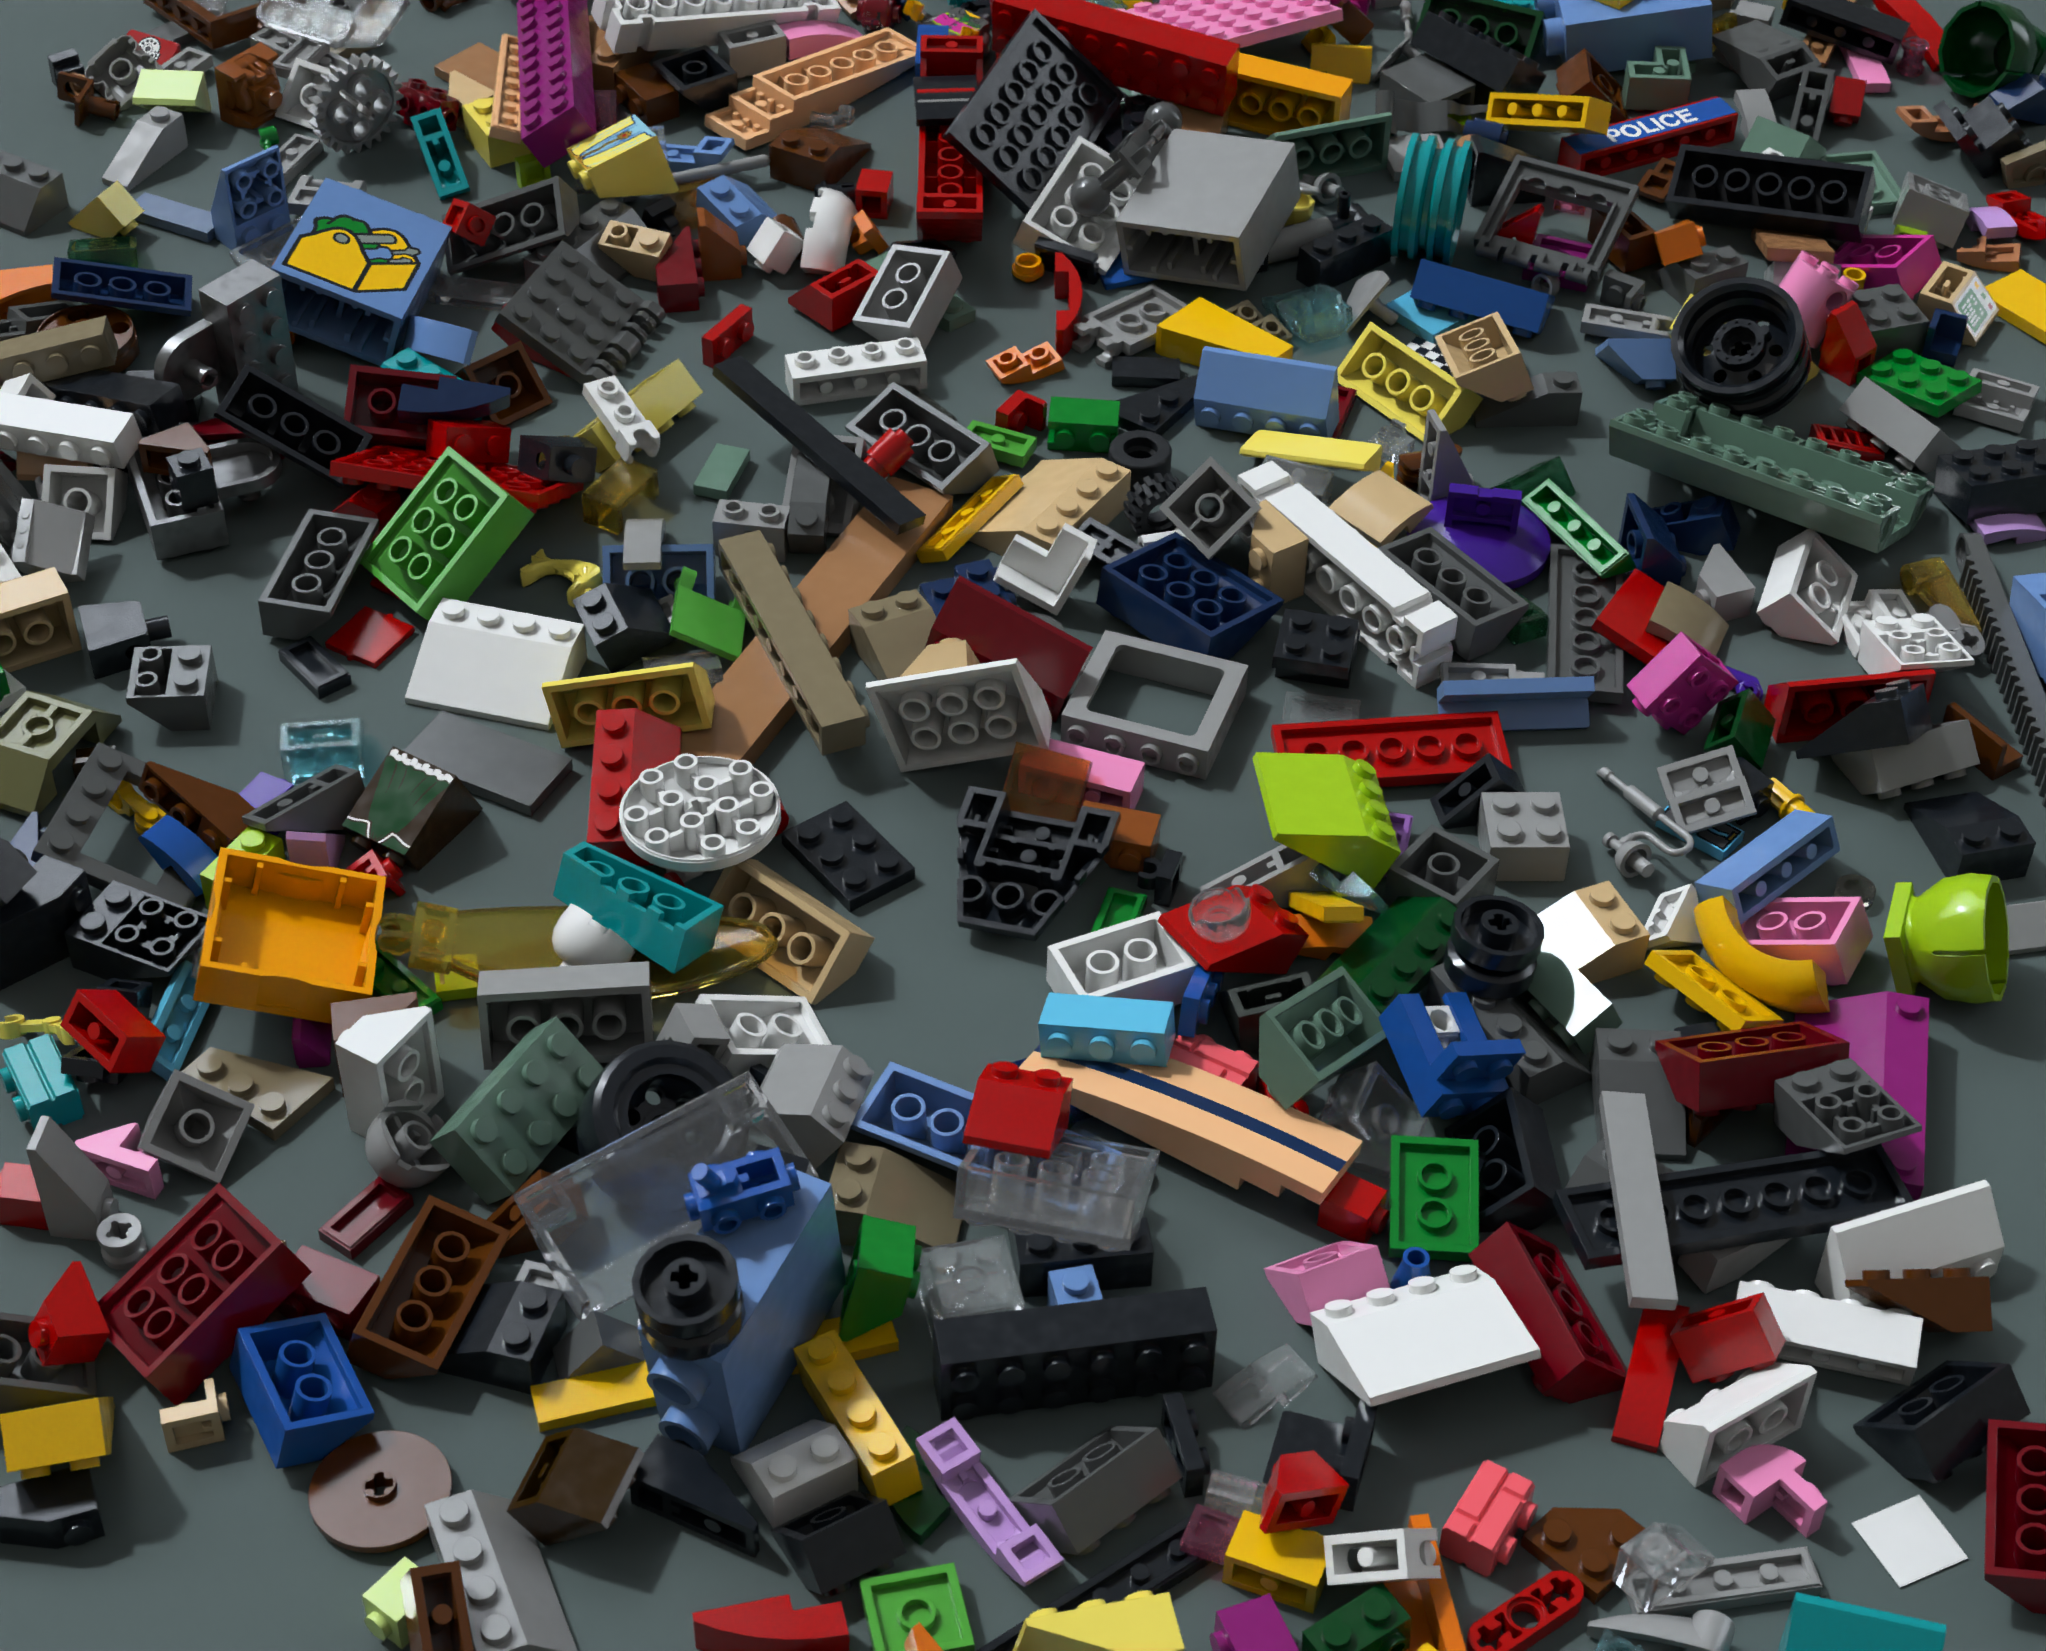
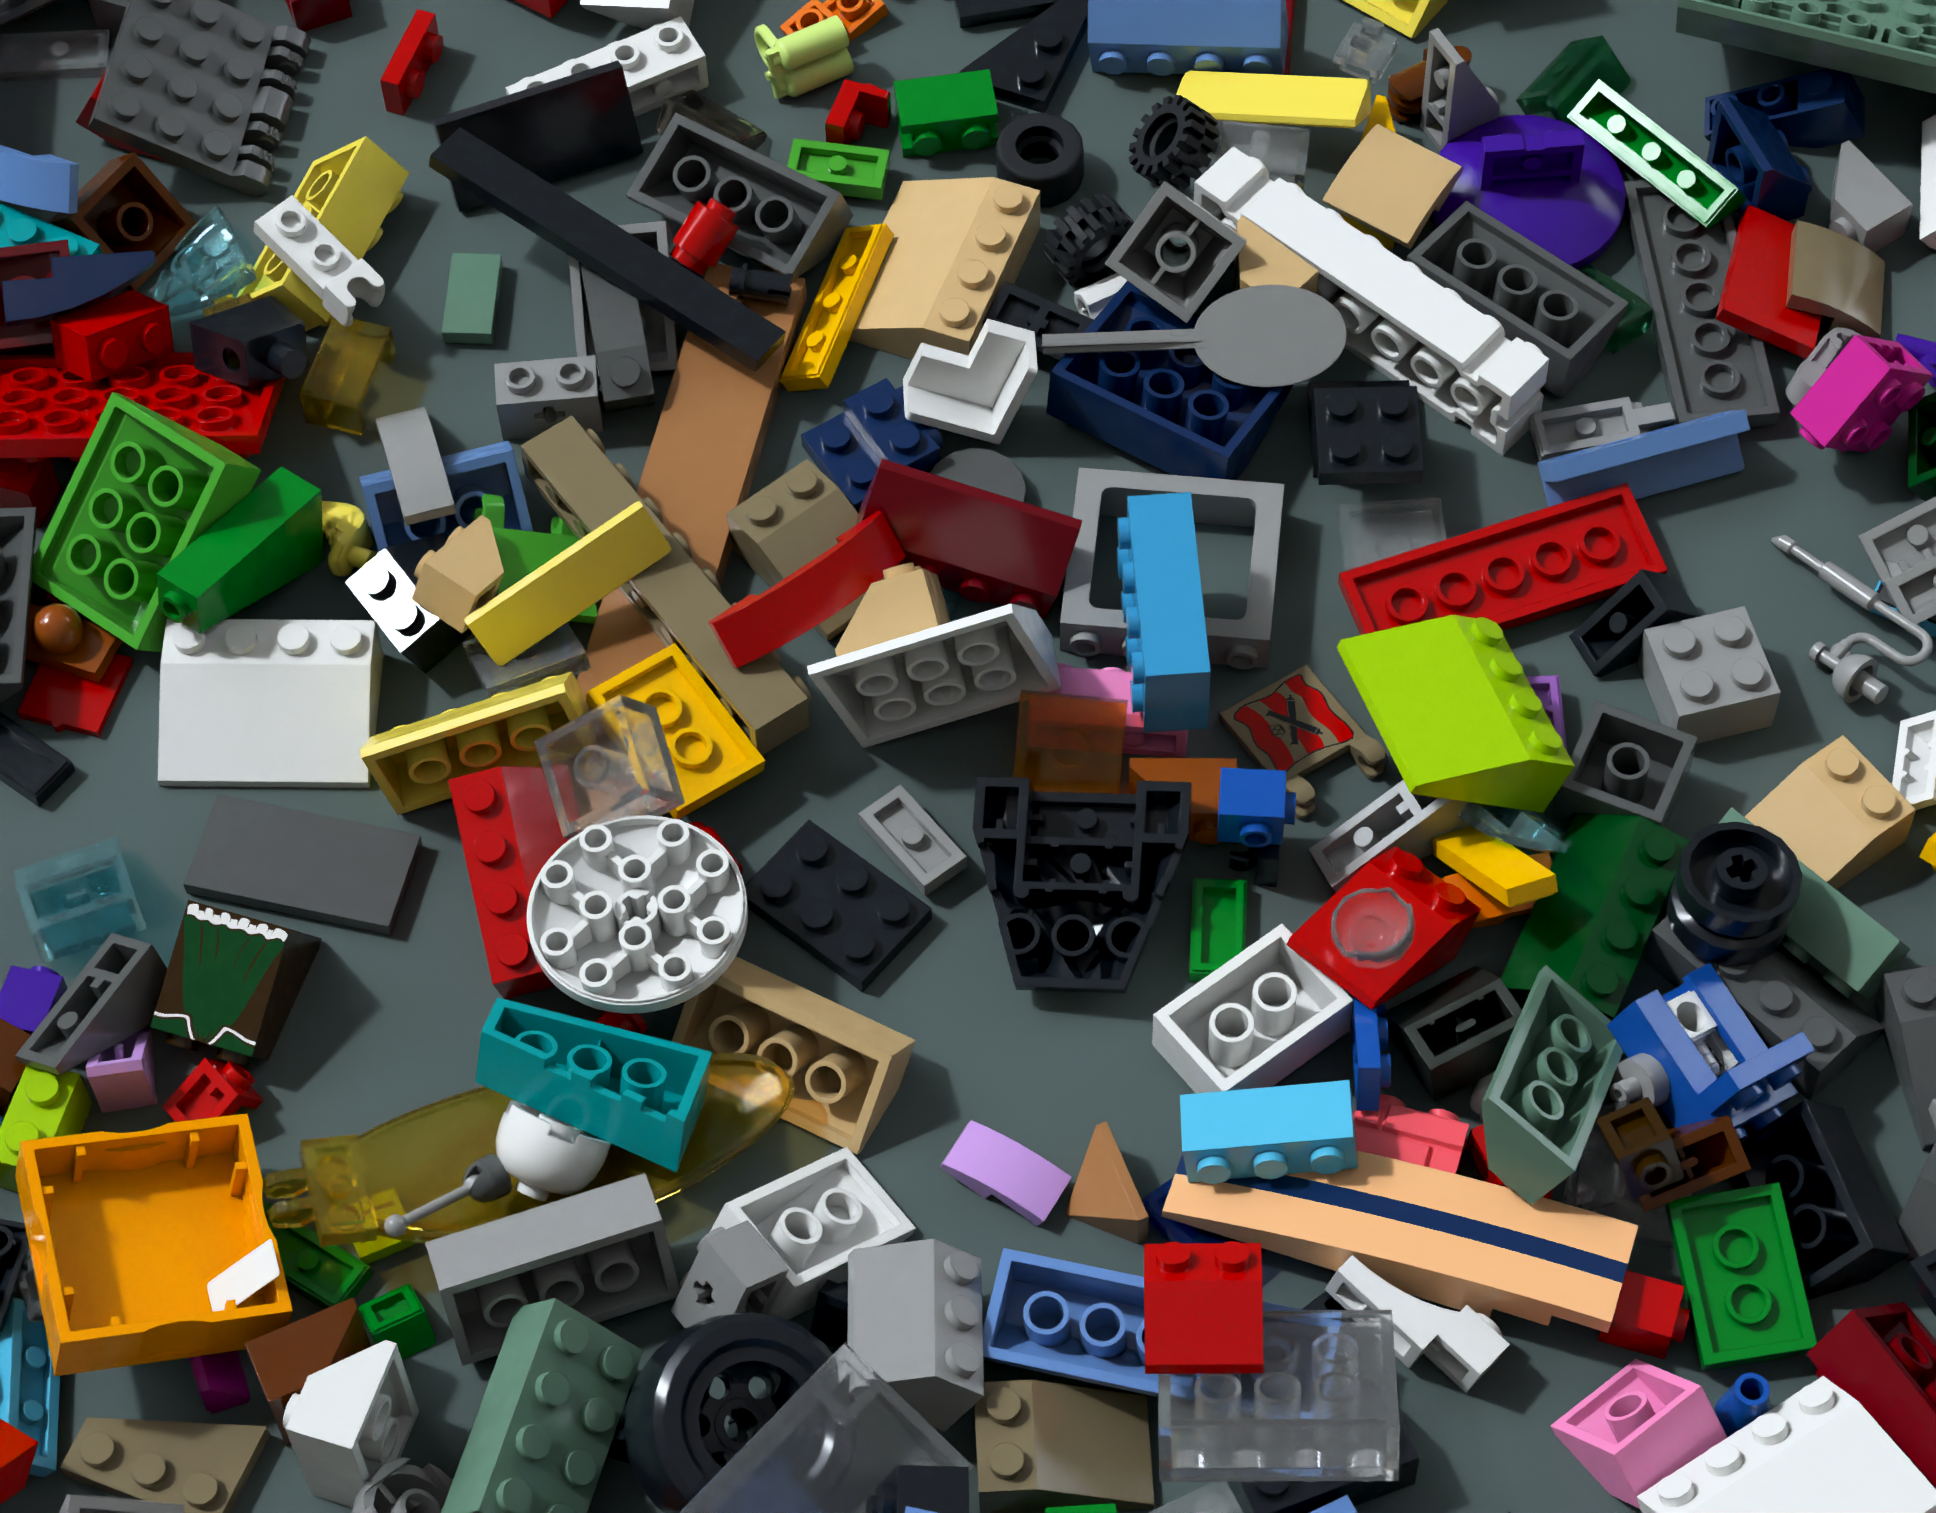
camera: 10 degrees left, 15 degrees up
none -> dark orange tile [25,603,123,683]
none -> clear light blue brick [154,205,257,317]
none -> green slope [156,466,324,634]
none -> white sticker [207,1239,280,1312]
none -> green slope [358,1284,436,1360]
none -> hinge [384,1153,512,1237]
none -> tan slope [411,515,504,633]
none -> black tile [432,60,644,212]
none -> light yellow slope [464,501,672,666]
none -> clear brick [534,695,685,840]
none -> yellow plate [586,643,766,819]
none -> red slope [708,511,906,668]
none -> black pin [729,263,793,306]
none -> yellowish green piece [754,15,854,98]
none -> light grey plate [858,784,967,896]
none -> lavender slope [940,1120,1072,1226]
none -> light grey piece [1042,285,1347,387]
none -> medium nougat slope [1065,1121,1149,1244]
none -> dark azure brick [1117,492,1211,733]
none -> black tyre [1129,95,1219,190]
none -> blue brick [1217,767,1296,848]
none -> flag [1219,665,1386,819]
none -> white slope [1325,1255,1510,1393]
none -> dark brown bracket [1596,1097,1684,1199]
none -> light grey tile [1610,1053,1670,1108]
none -> reddish brown slope [1639,1115,1751,1212]

